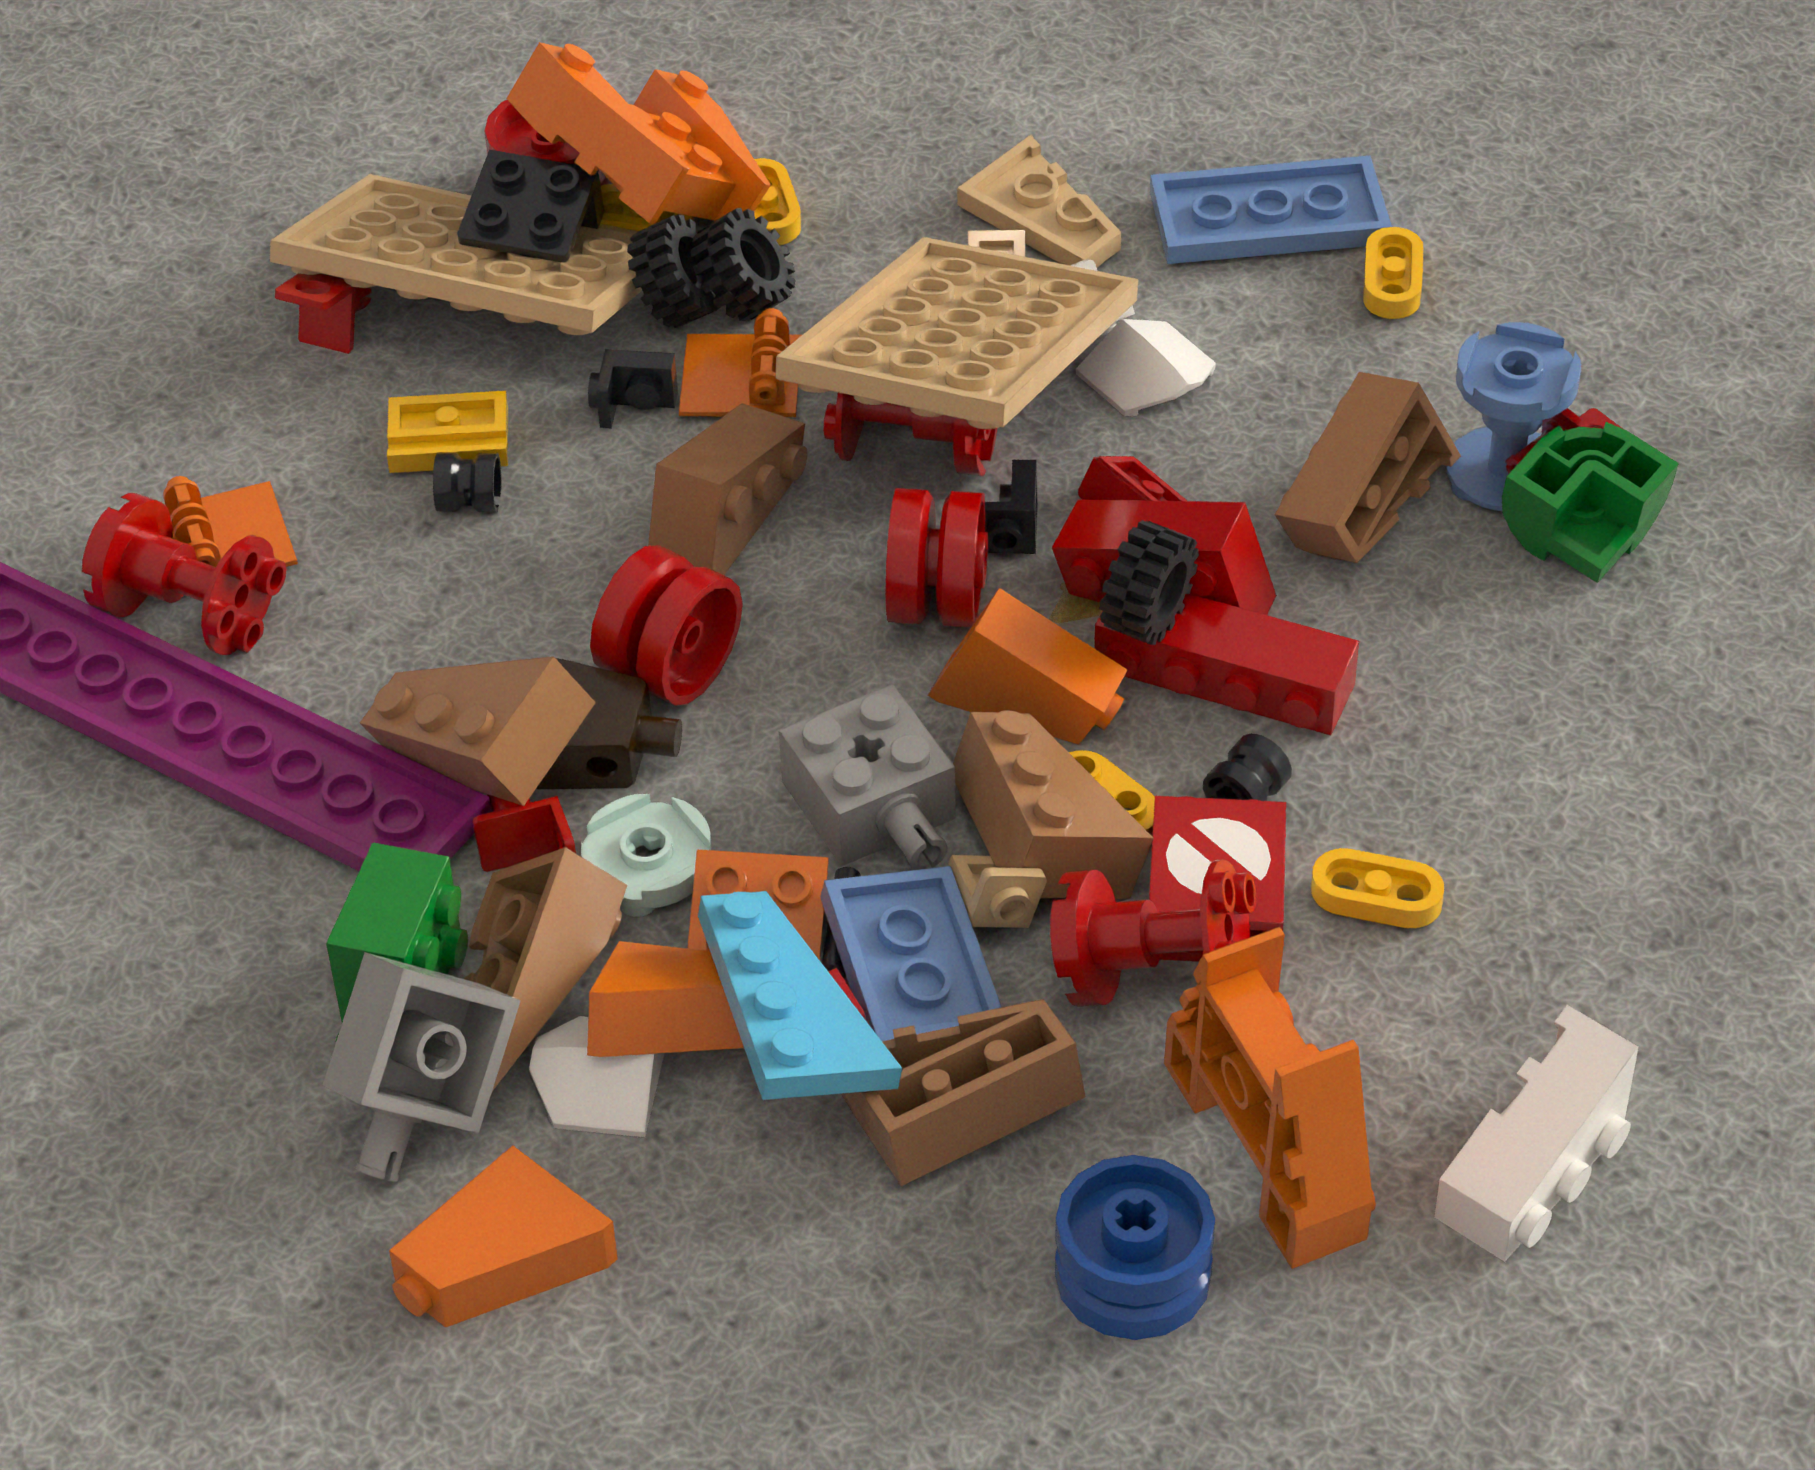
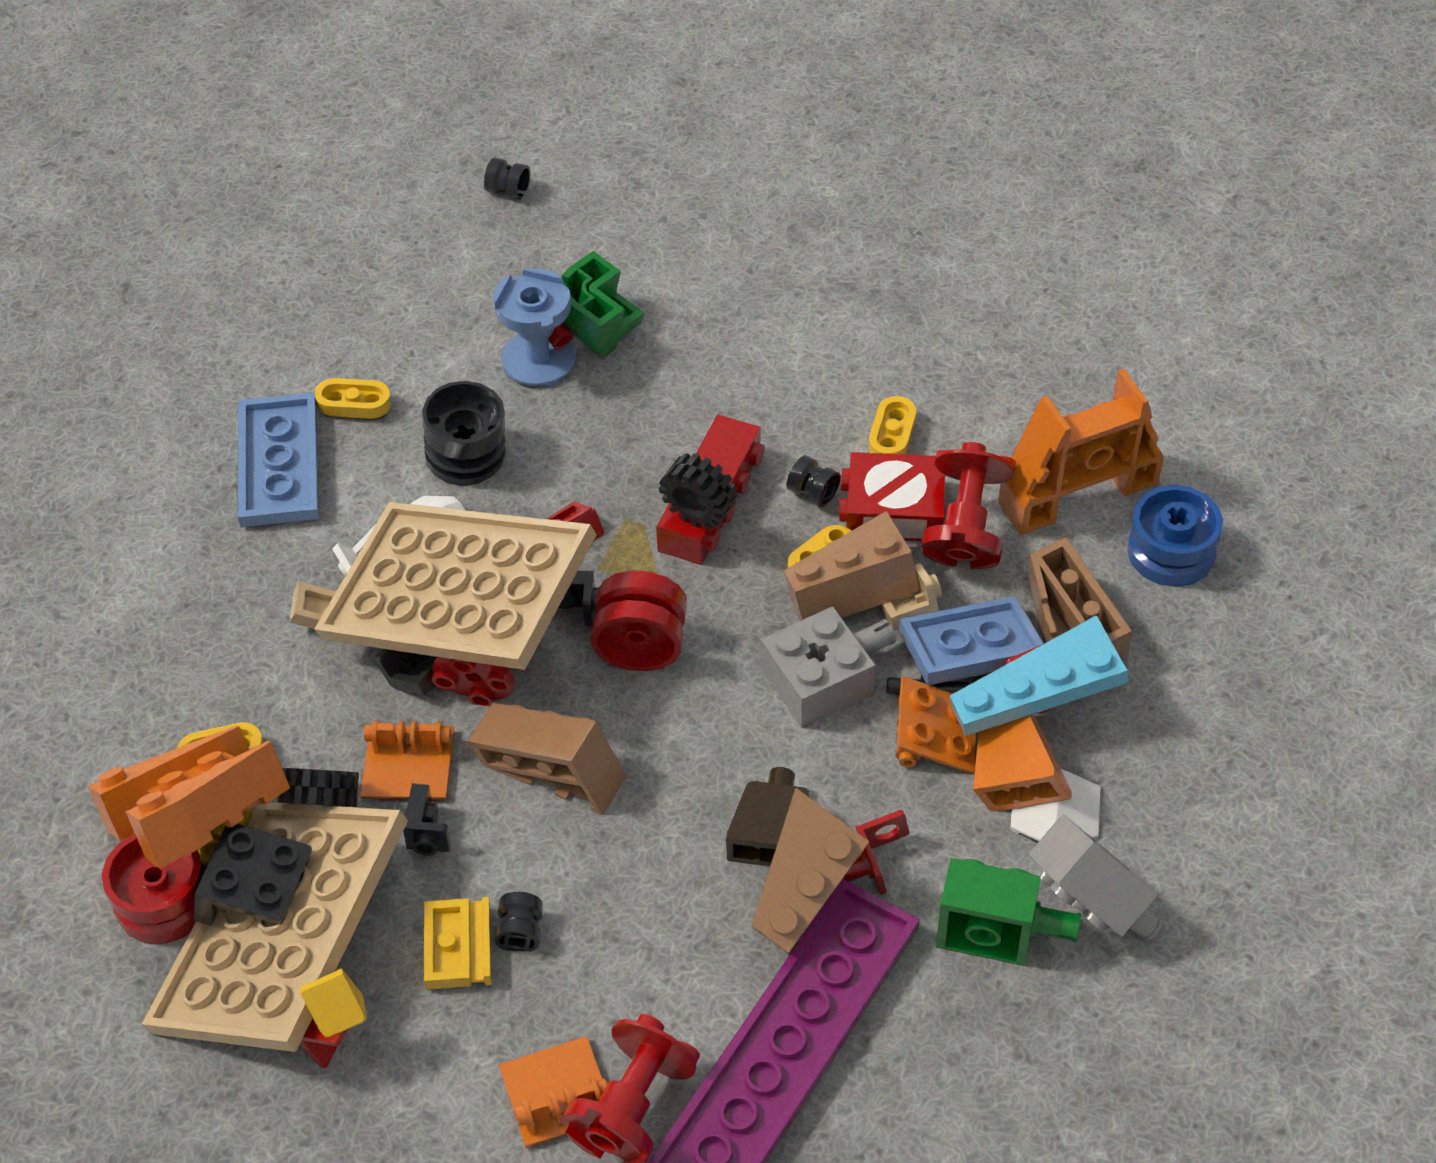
camera: 90 degrees left, 5 degrees up
orange slope [389,1145,618,1327] -> none
medium nougat wedge [464,847,627,1091] -> none
light aqua plate [581,794,712,917] -> none
red wheel [590,545,743,706] -> none
black tyre [691,208,796,321] -> none
orange slope [927,588,1127,745] -> none
tan wing [957,135,1121,268] -> none
red wedge [1052,500,1277,615] -> none
medium nougat wedge [1275,372,1461,563] -> none
white wedge [1434,1005,1638,1262] -> none
none -> yellow slope [299,969,367,1038]
none -> black wheel [422,381,506,486]

